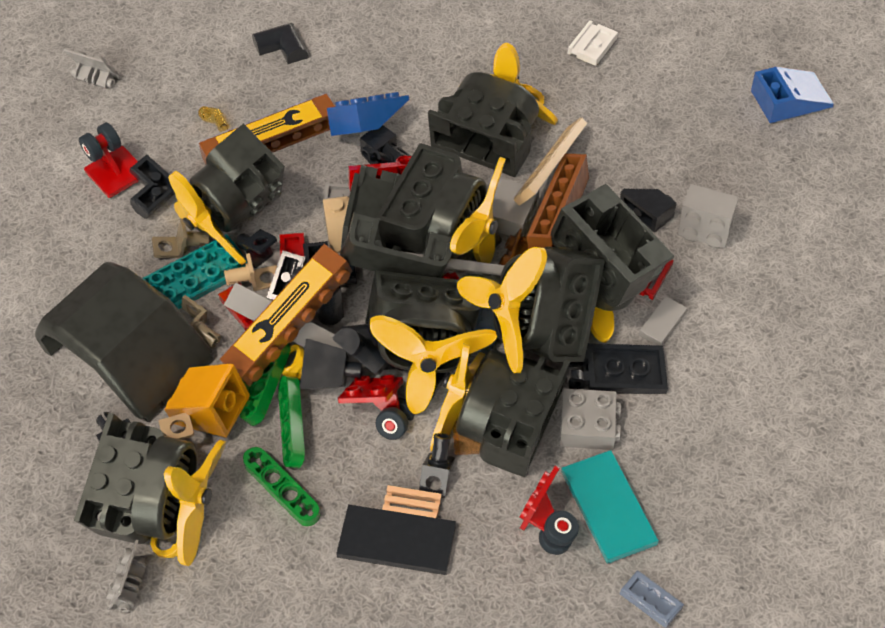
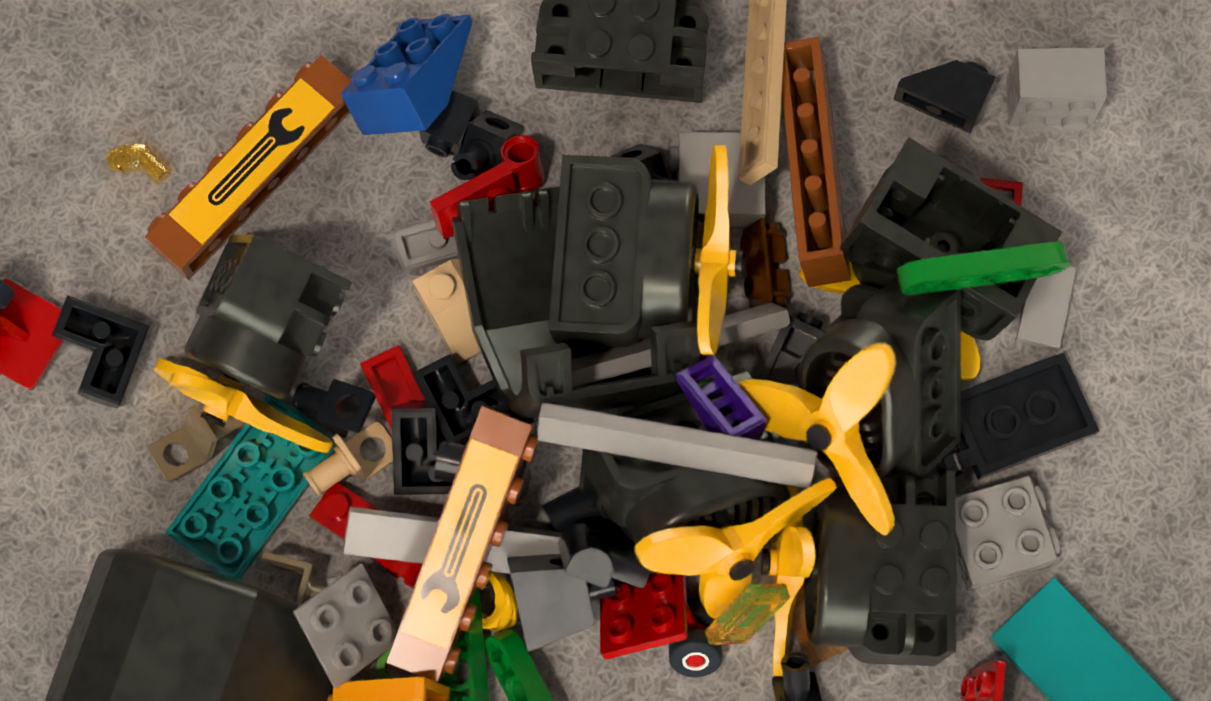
camera: 20 degrees left, 20 degrees up
none -> light grey hinge [293,563,398,688]
none -> light grey tile [538,403,817,488]
none -> dark purple slope [675,355,767,440]
none -> clear yellow tile [705,583,790,645]
none -> green beam [896,242,1070,295]

